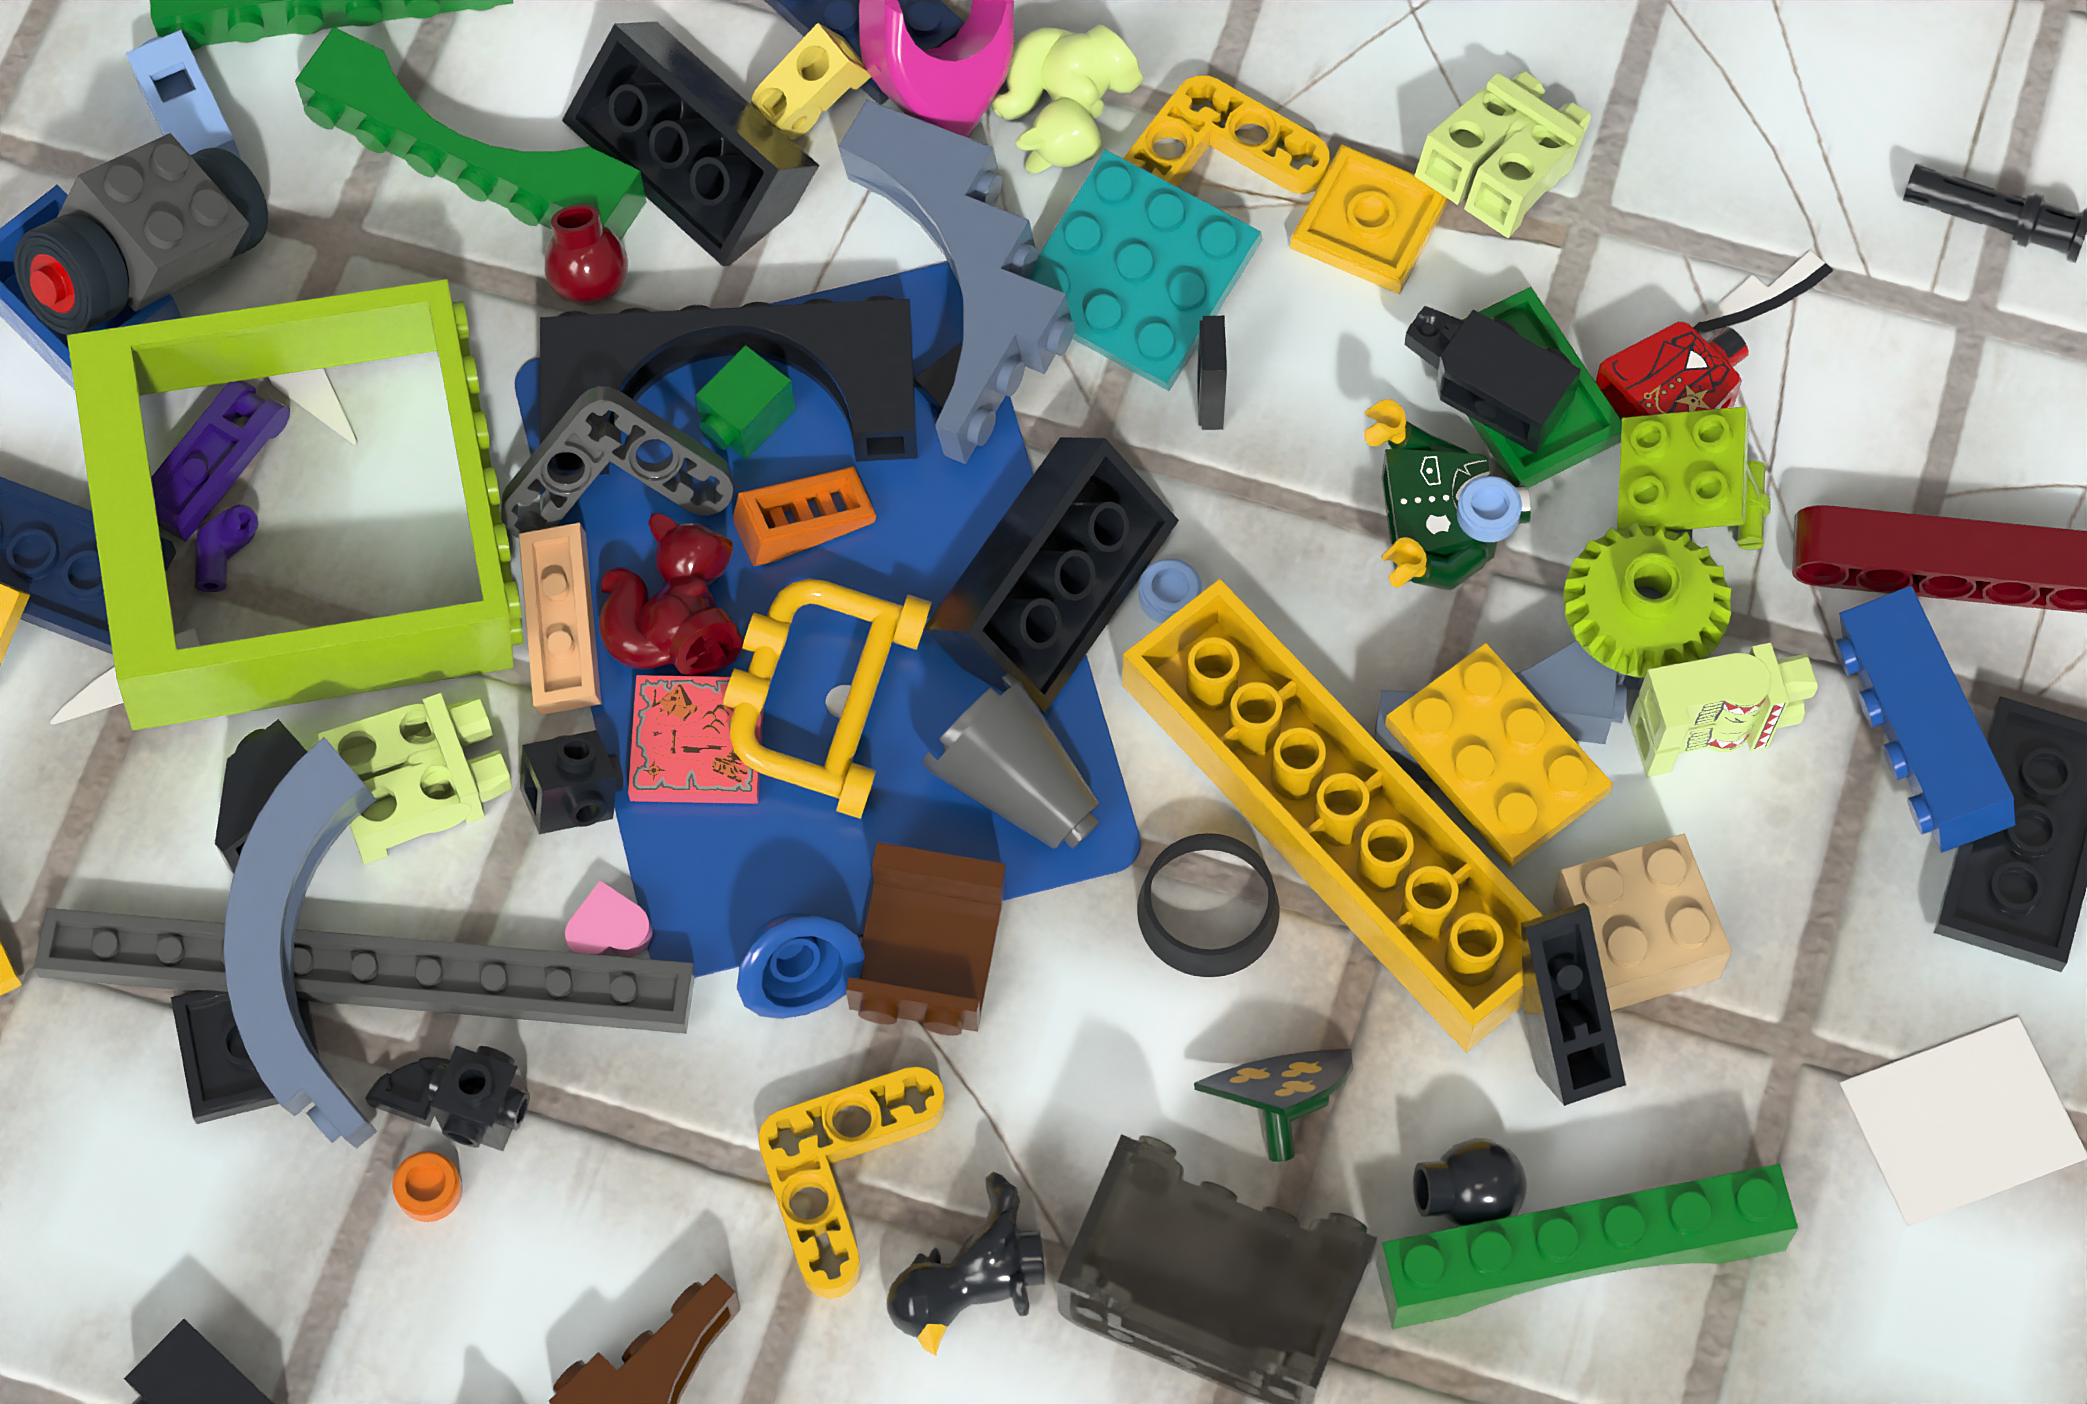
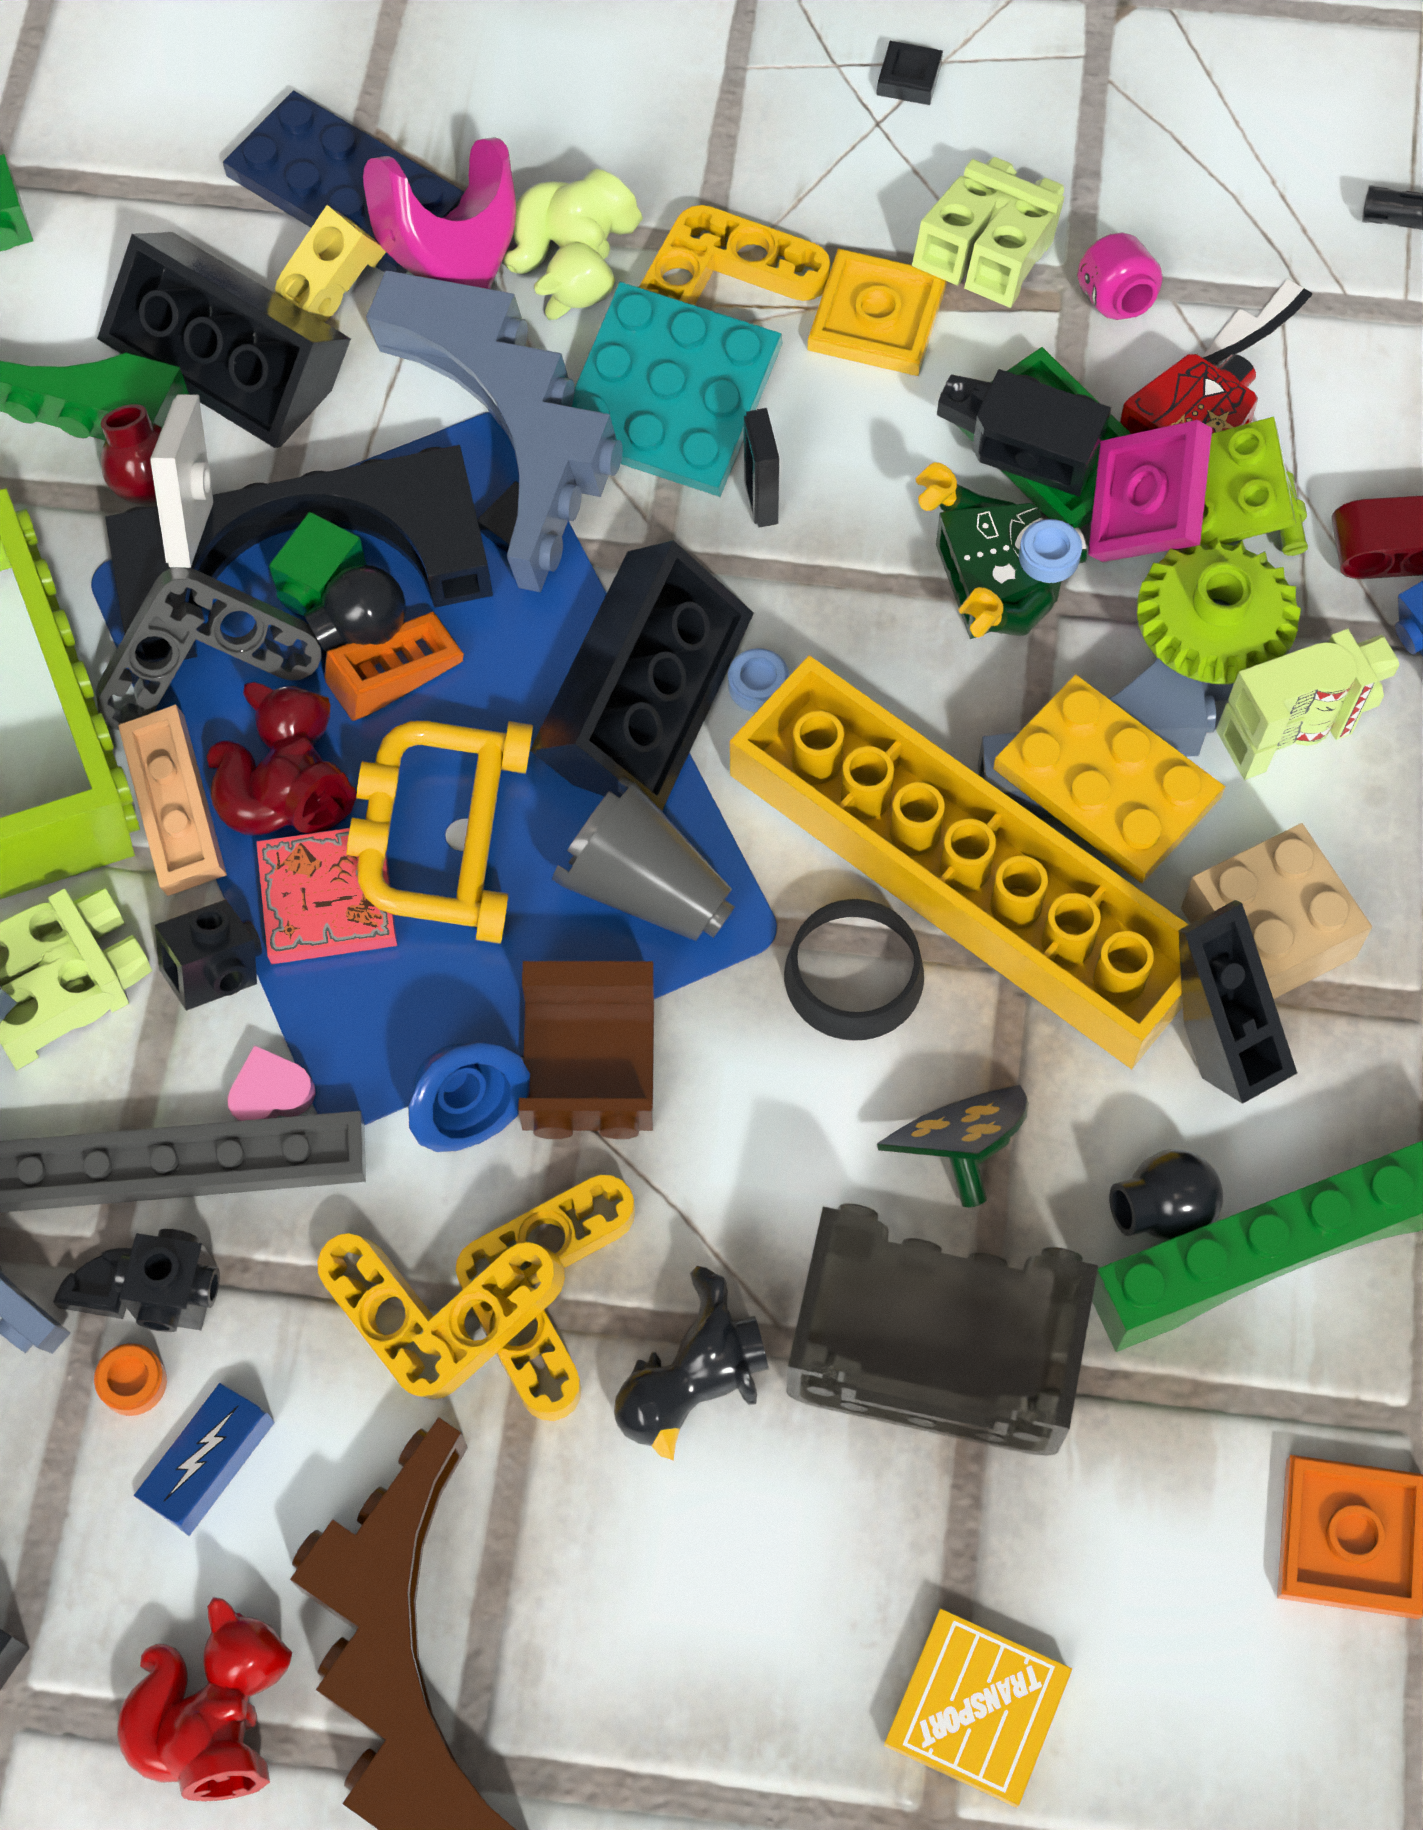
camera: 10 degrees left, 0 degrees up
none -> blue slope [133,1383,275,1536]
none -> white plate [150,395,213,568]
none -> black piece [304,564,406,653]
none -> yellow beam [317,1233,565,1399]
none -> dark pink head [1077,232,1163,320]
none -> dark pink plate [1088,420,1212,562]

